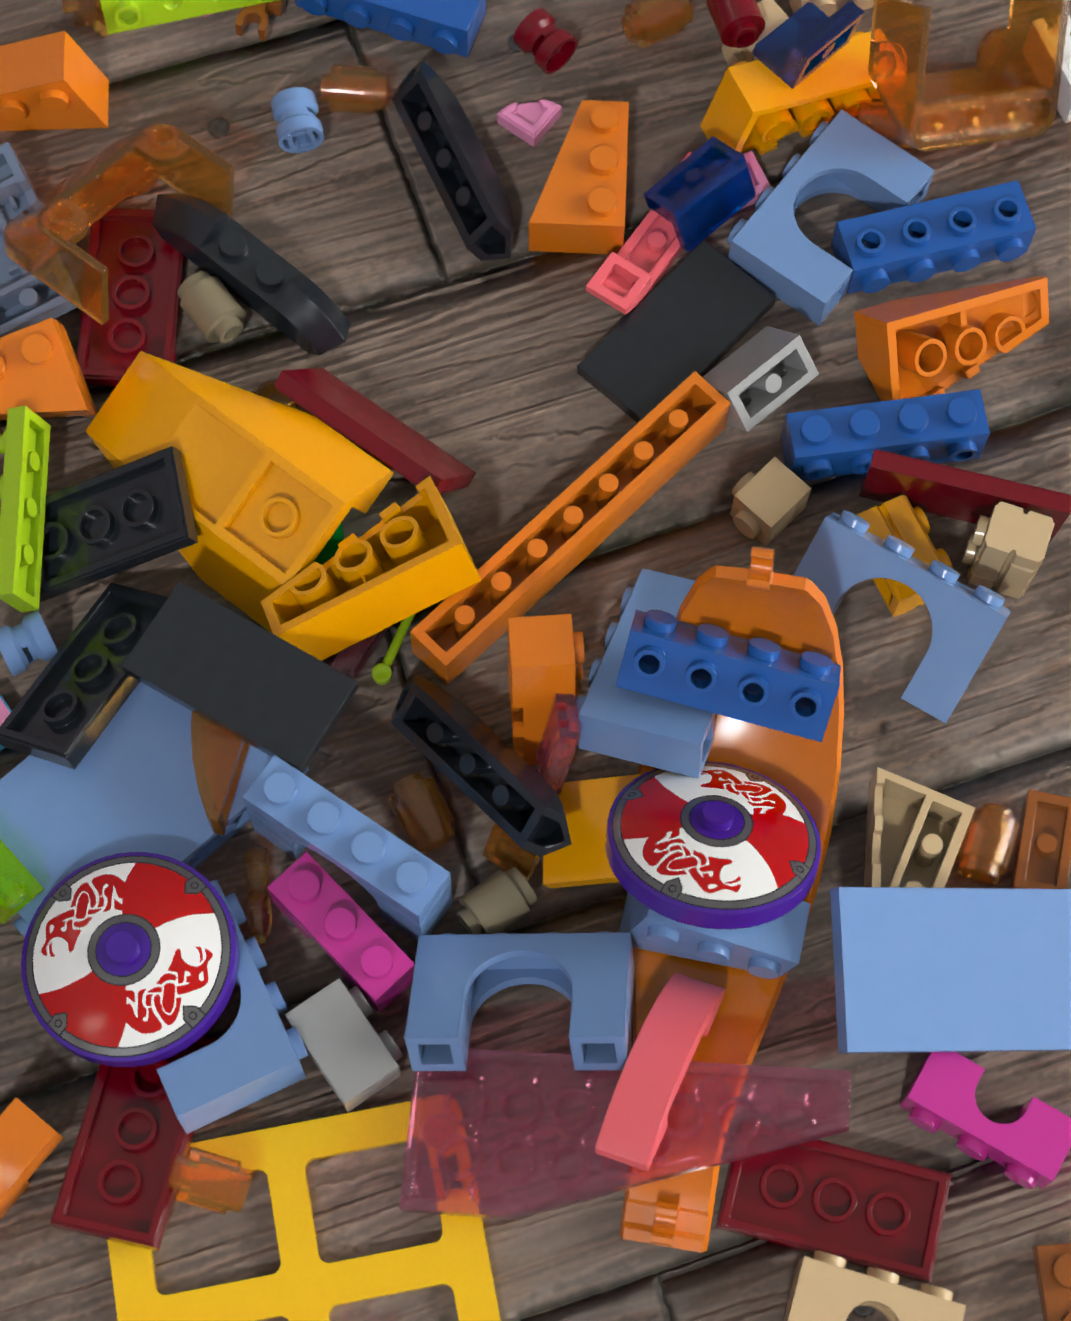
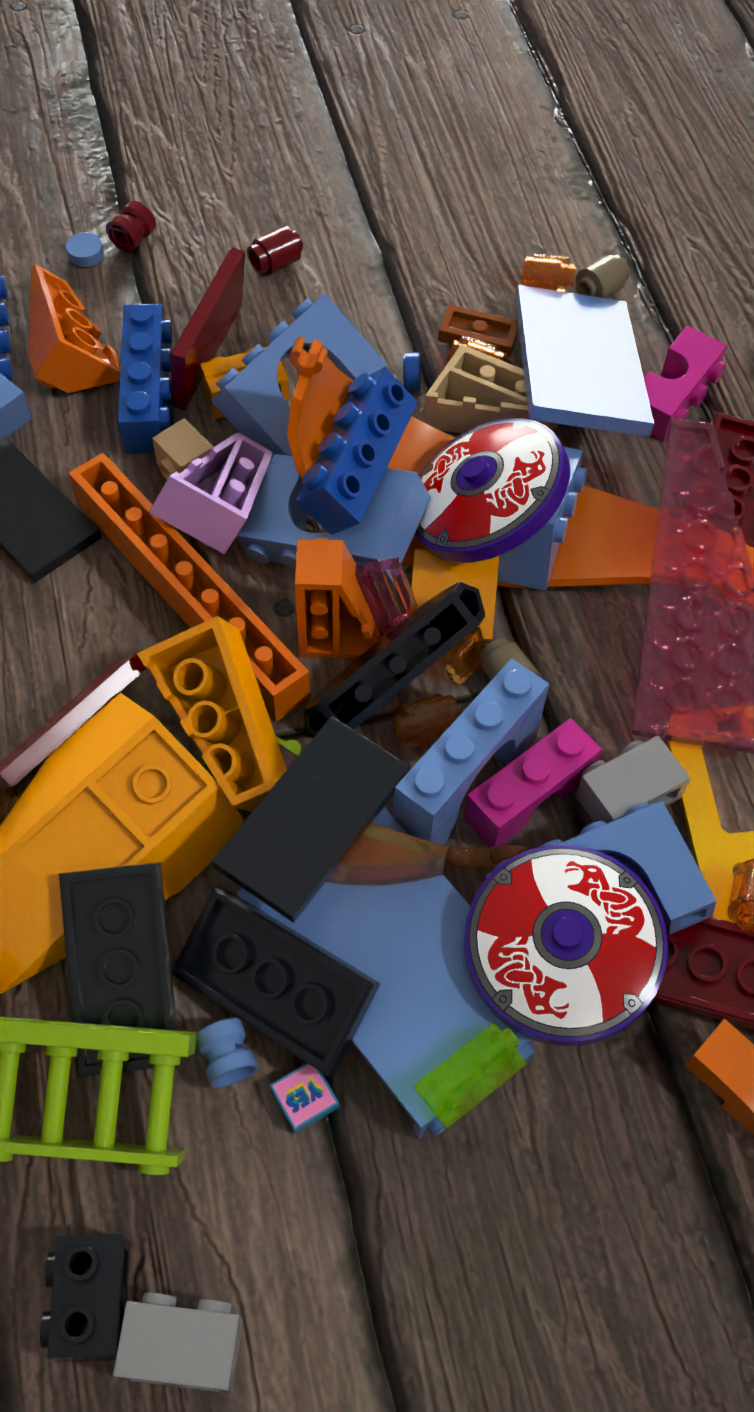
camera: 85 degrees left, 10 degrees down
medium blue arch [405,931,635,1071] -> none
coral slope [595,972,725,1172] -> none
light grey brick [702,326,819,432] -> none
tan brick [962,501,1055,599] -> none
none -> lavender wedge [149,432,273,554]
none -> blue tile [403,352,421,392]

